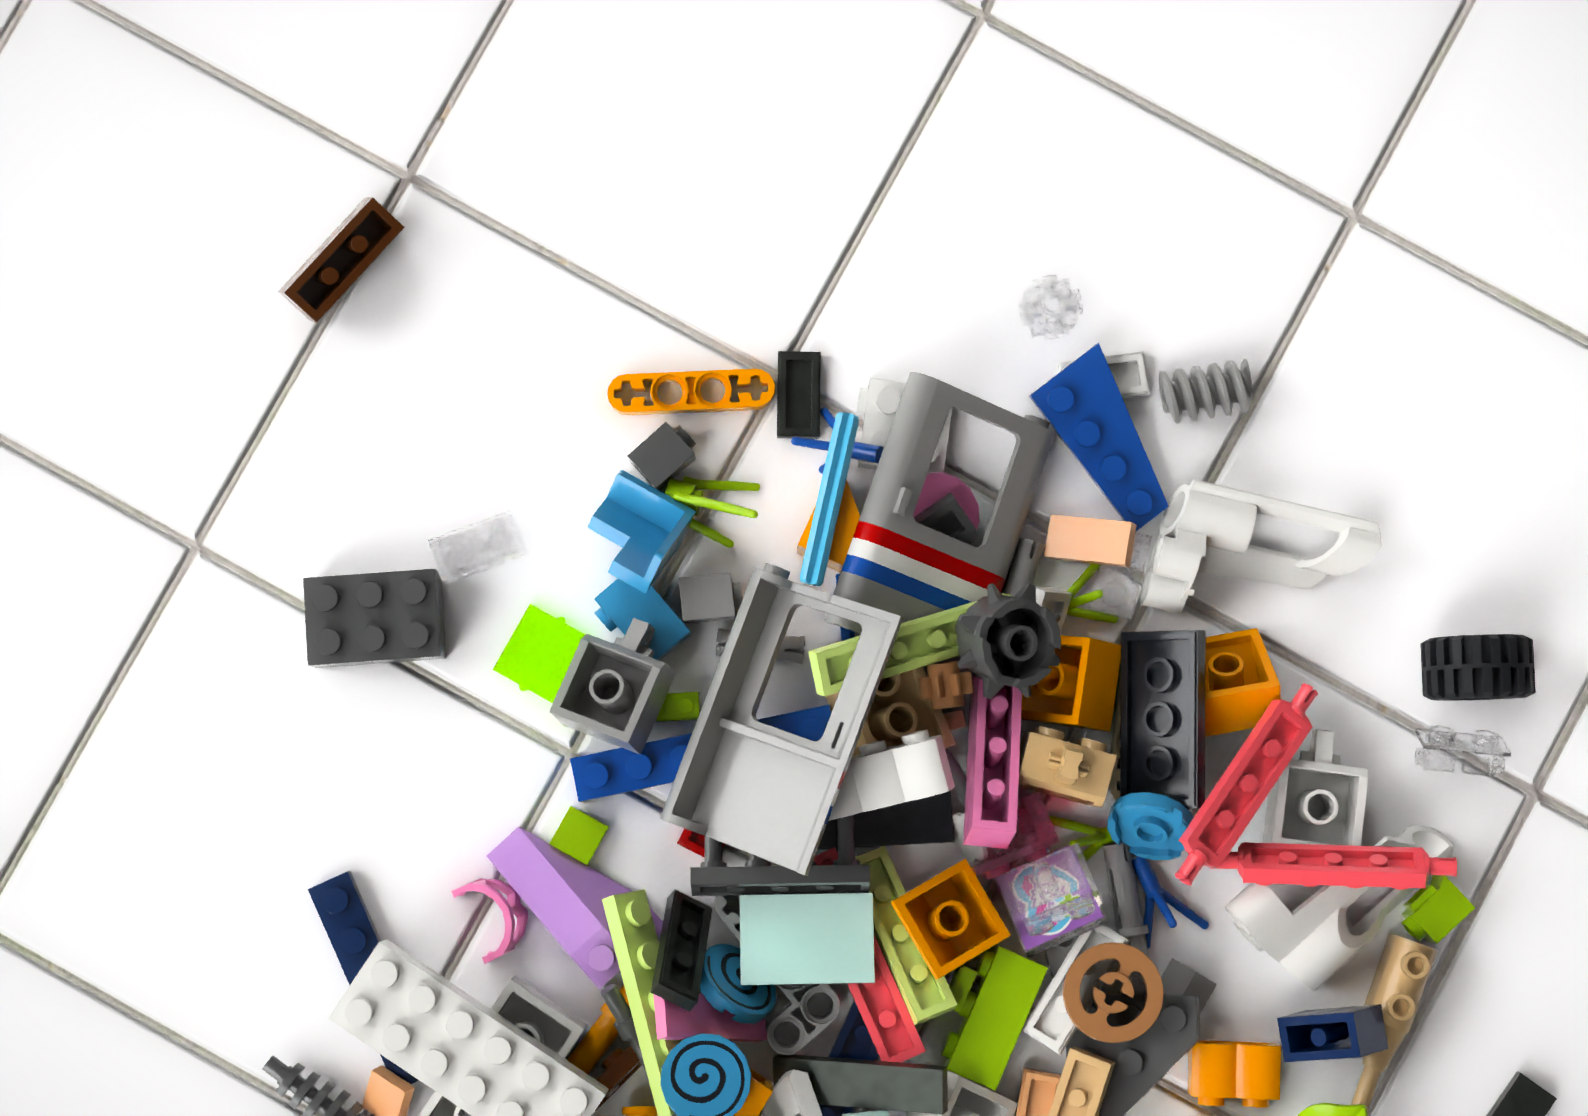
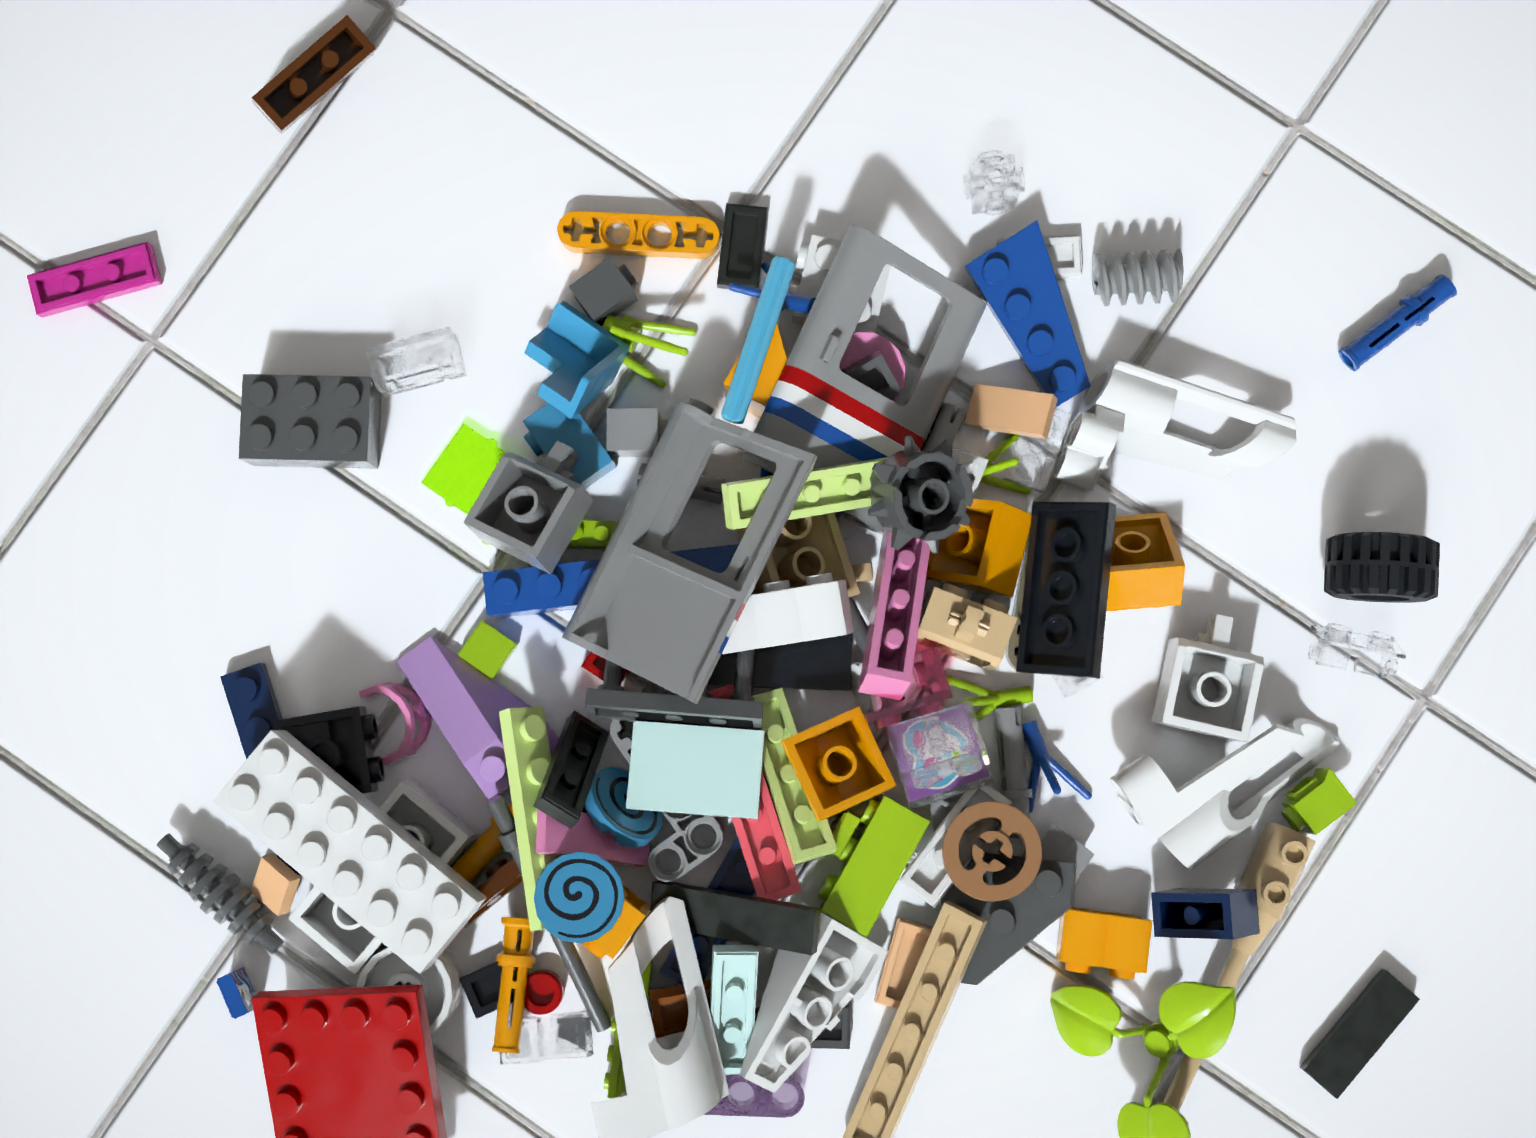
camera: 15 degrees right, 0 degrees up
medium nougat gear [918,661,974,709] -> none
dark azure tile [1107,792,1194,860] -> none
coral plate [1175,683,1318,886] -> none
coral plate [1211,842,1457,890] -> none
none -> dark pink tile [27,242,162,318]
none -> black plate [273,706,385,794]
none -> blue pin [1338,274,1457,372]

